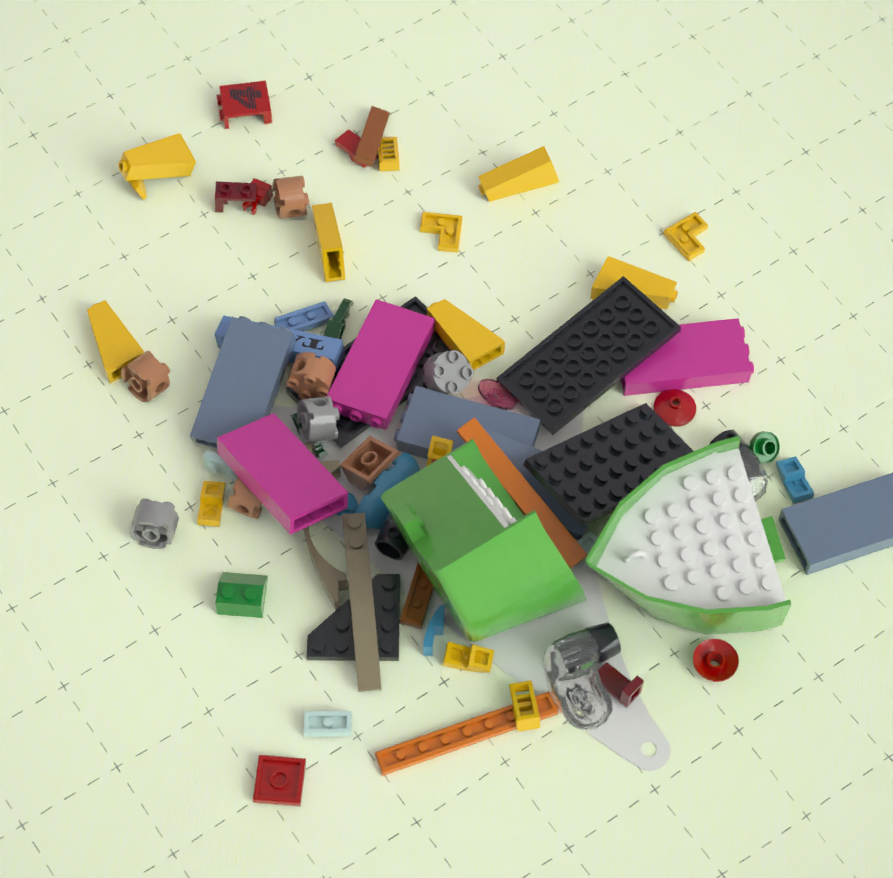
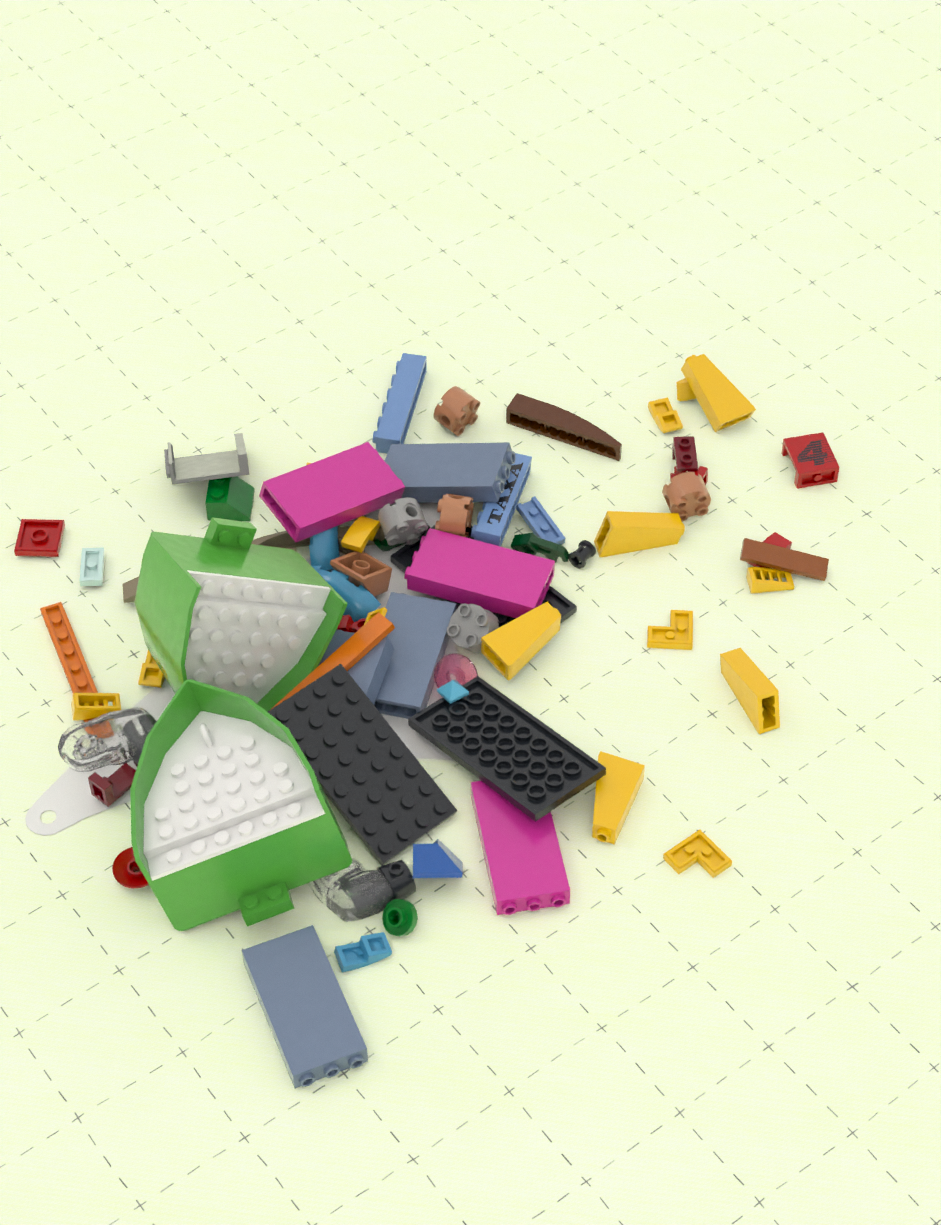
camera: 90 degrees right, 10 degrees down
yellow slope [87,300,144,384] -> none
light grey brick [129,498,179,549] -> none
red dish [653,389,696,427] -> none
none -> light grey panel [164,433,250,485]
none -> yellow slope [341,516,381,553]
none -> medium blue brick [372,353,427,454]
none -> blue slope [413,839,463,878]
none -> medium azure slope [437,680,469,704]
none -> reddish brown slope [506,393,622,461]
none -> black bush [568,540,596,569]
none -> yellow slope [648,397,683,433]

